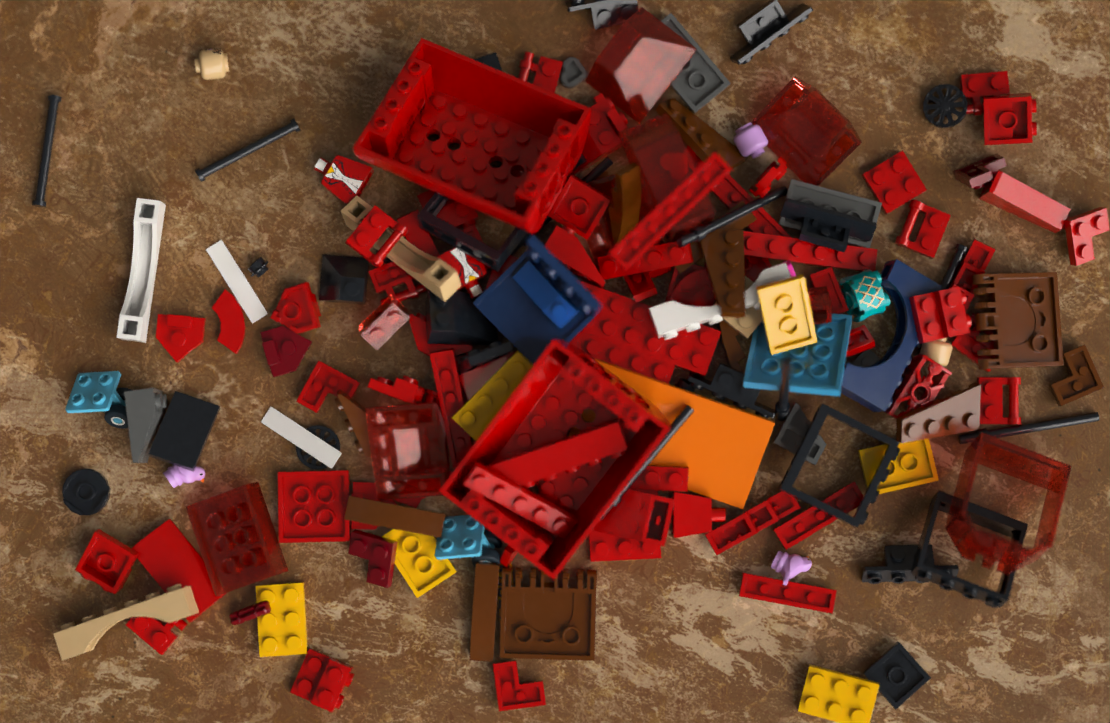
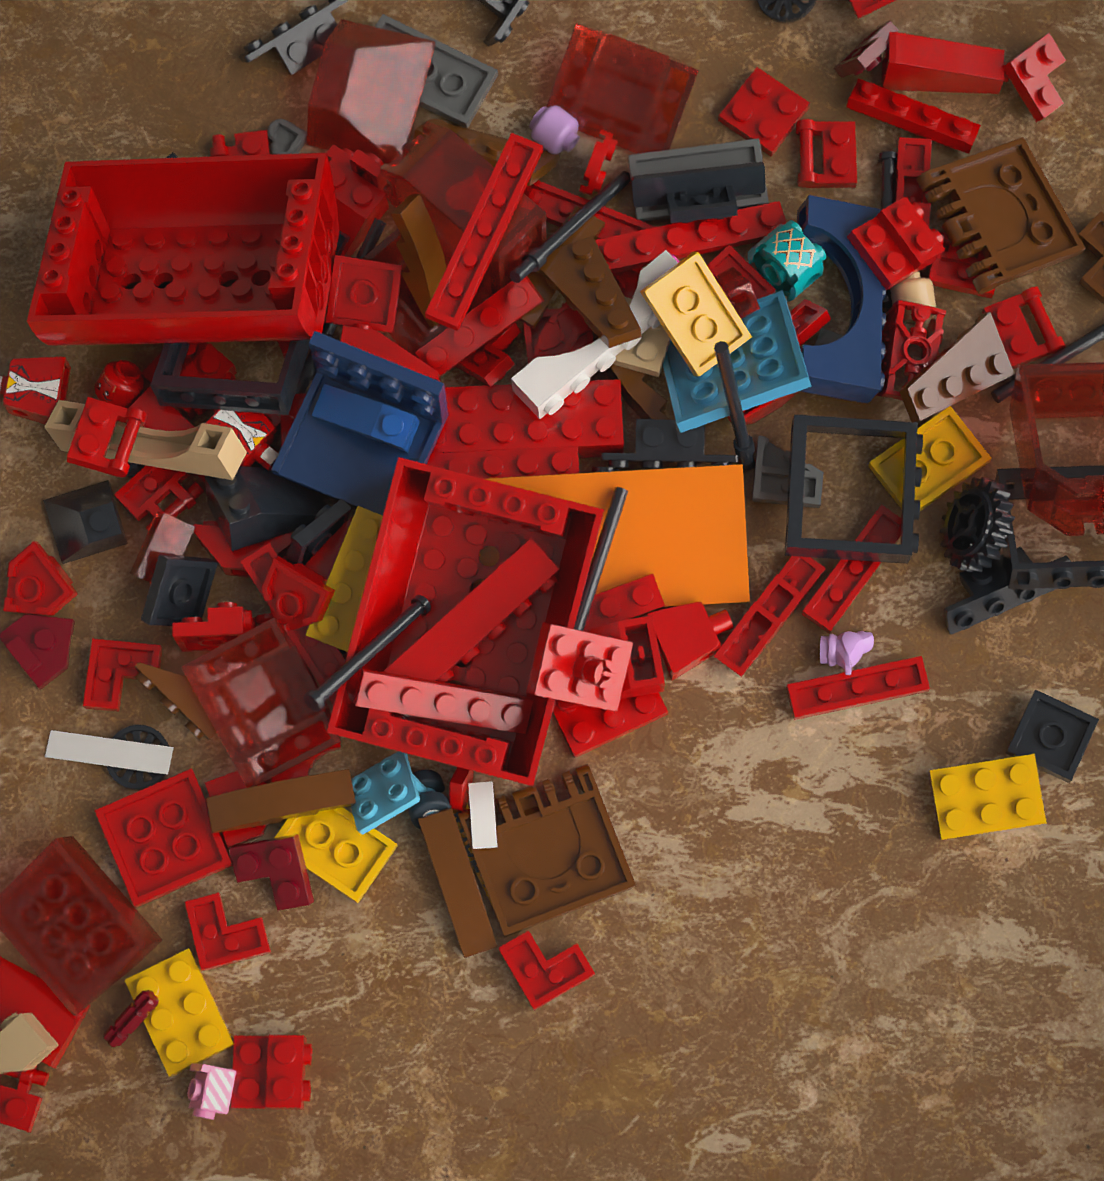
camera: 25 degrees left, 10 degrees down
none -> red head [94,360,144,408]
none -> black plate [141,554,218,626]
none -> red plate [185,892,271,971]
none -> bright pink brick [188,1064,236,1120]
none -> red plate [261,557,335,635]
none -> black bar [303,595,431,712]
none -> white sticker [468,781,497,849]
none -> plate [526,622,633,711]
none -> red plate [846,78,981,154]
none -> black gear [940,477,1015,573]

